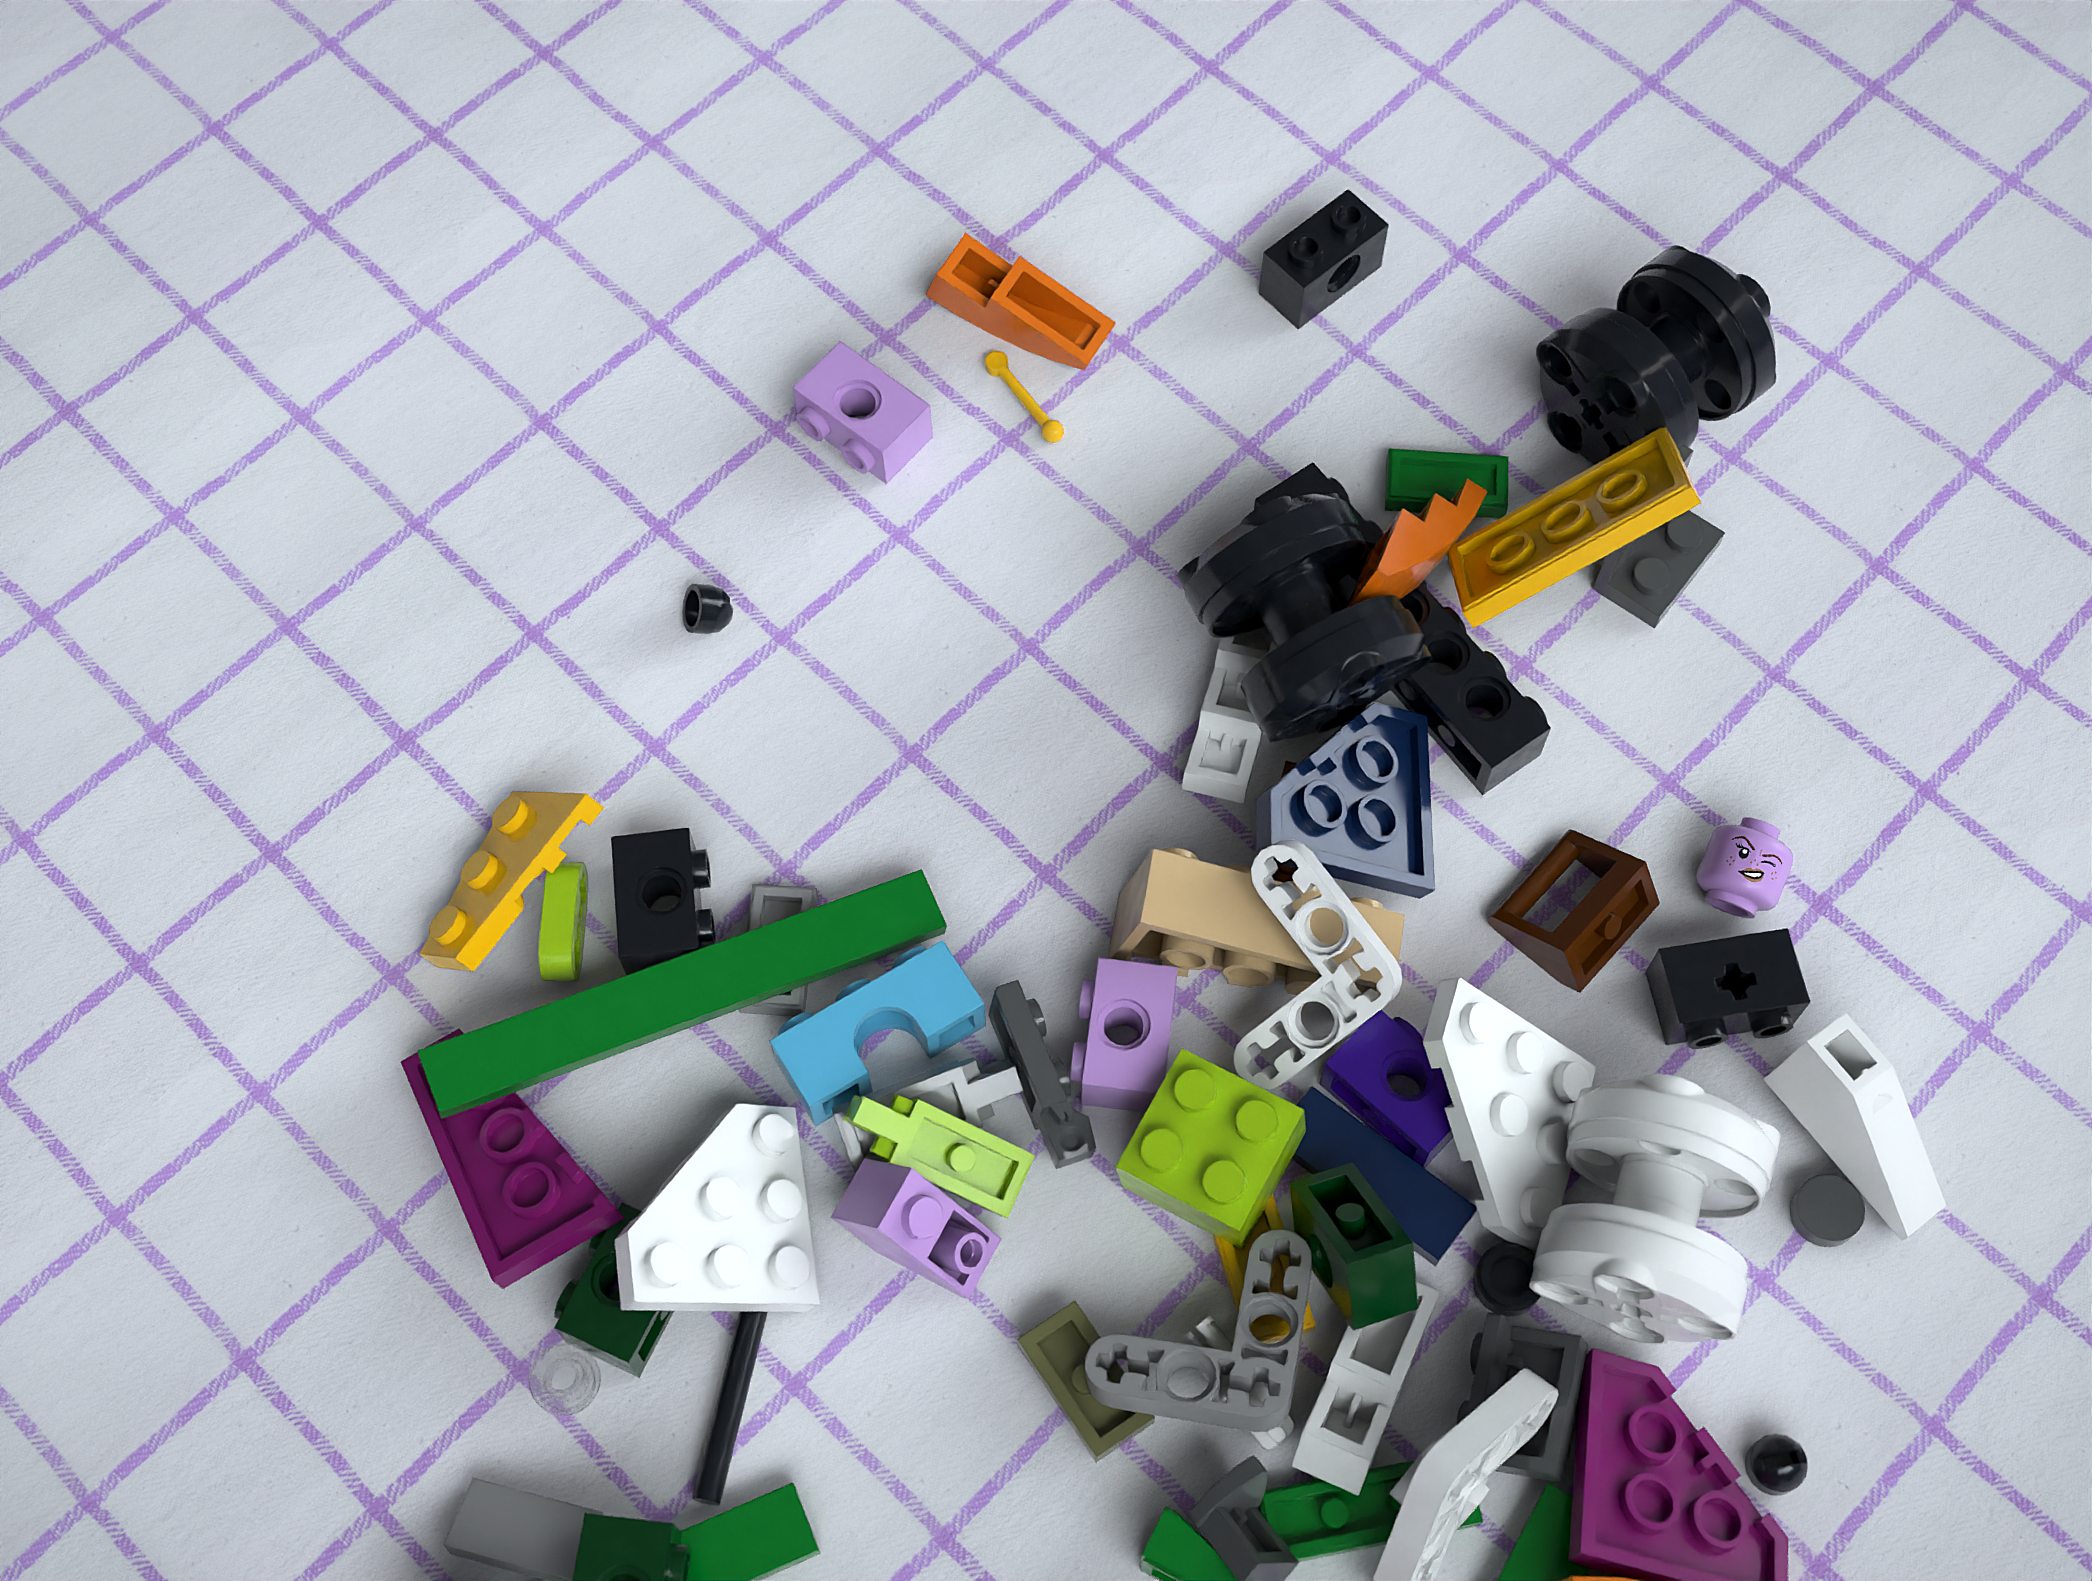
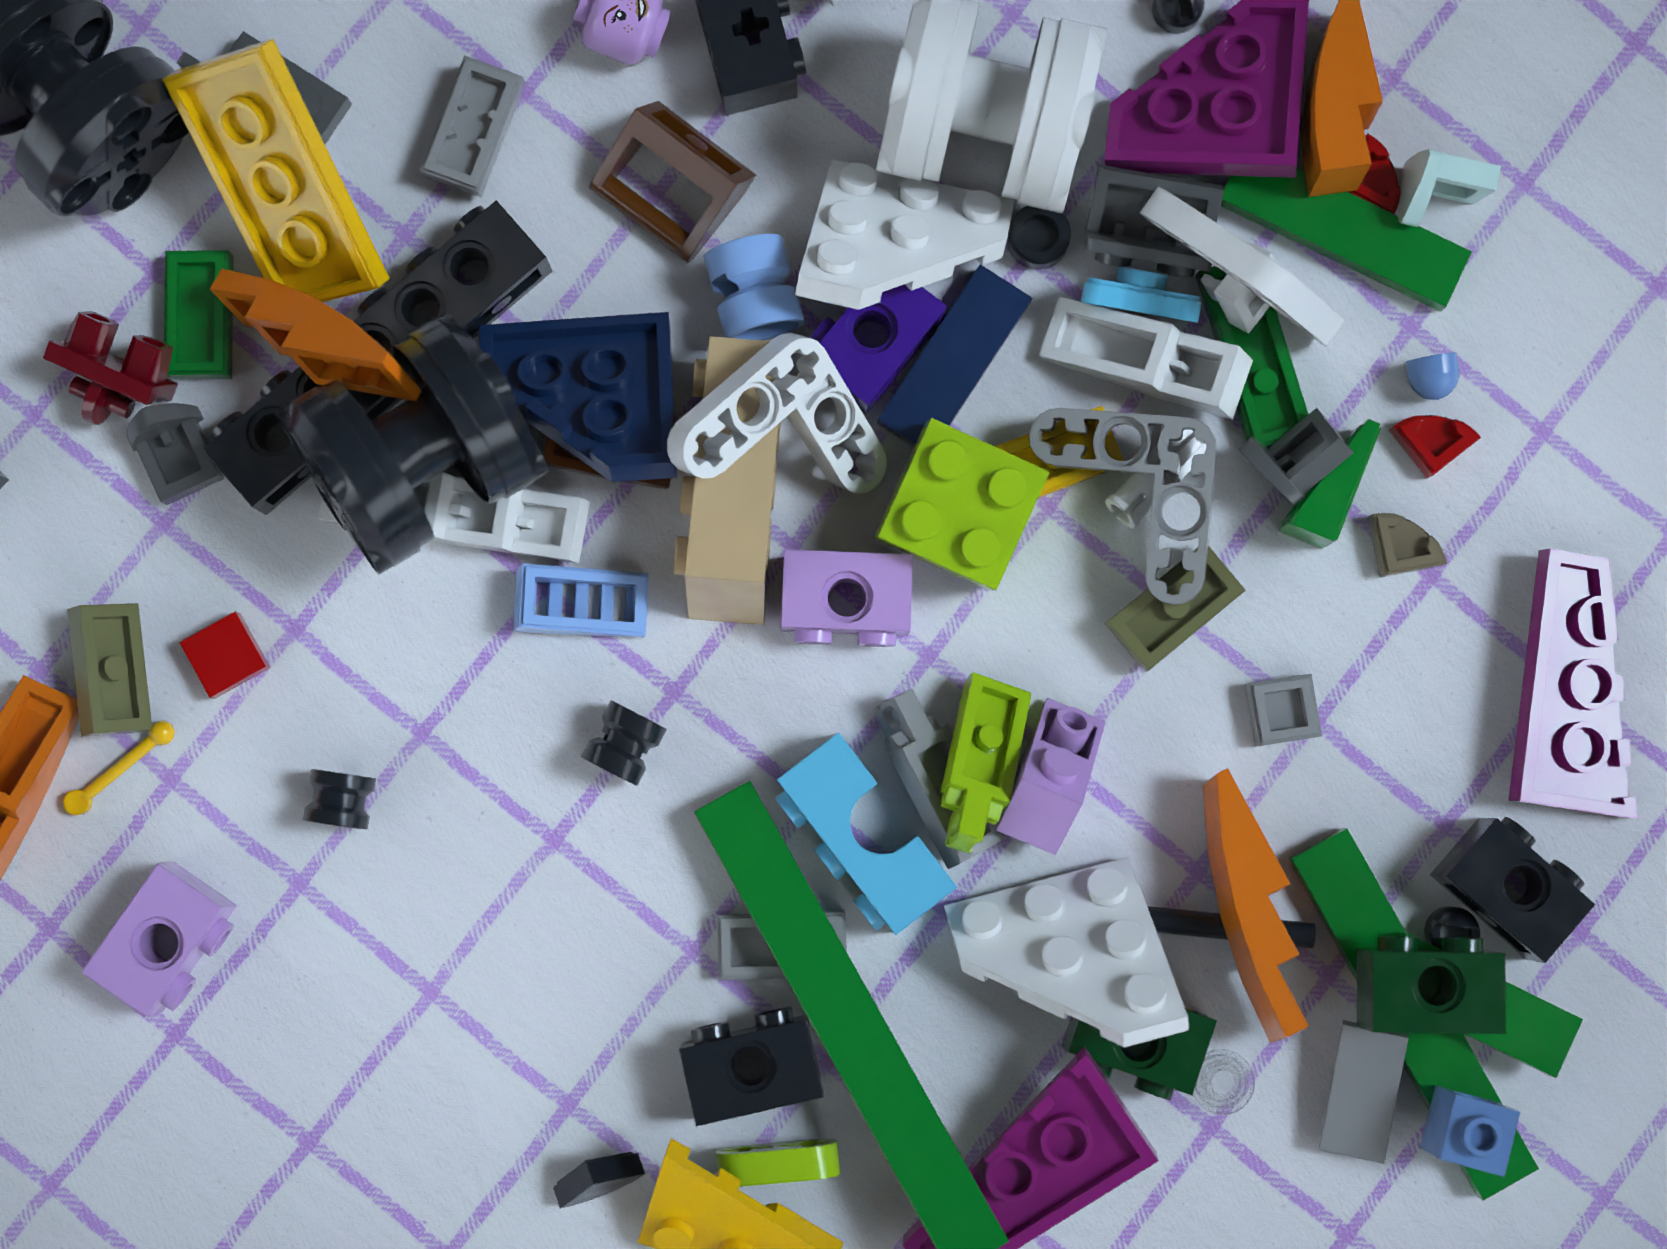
camera: 105 degrees left, 20 degrees up
black hinge [682,584,733,634] -> none
dark grey hinge [988,980,1096,1169] -> none
dark green brick [1289,1162,1418,1331] -> none
none -> dark red hips [43,311,178,425]
none -> olive plate [67,603,152,737]
none -> dark grey tile [126,403,225,505]
none -> red tile [179,611,271,699]
none -> black wheel [303,769,376,829]
none -> light grey plate [419,55,526,198]
none -> light blue slope [513,563,649,637]
none -> black tile [553,1152,645,1209]
none -> black wheel [581,700,667,786]
none -> light blue wheel [704,234,804,341]
none -> medium azure piece [1081,267,1202,323]
none -> orange slope [1203,768,1309,1043]
none -> light grey tile [1245,674,1322,747]

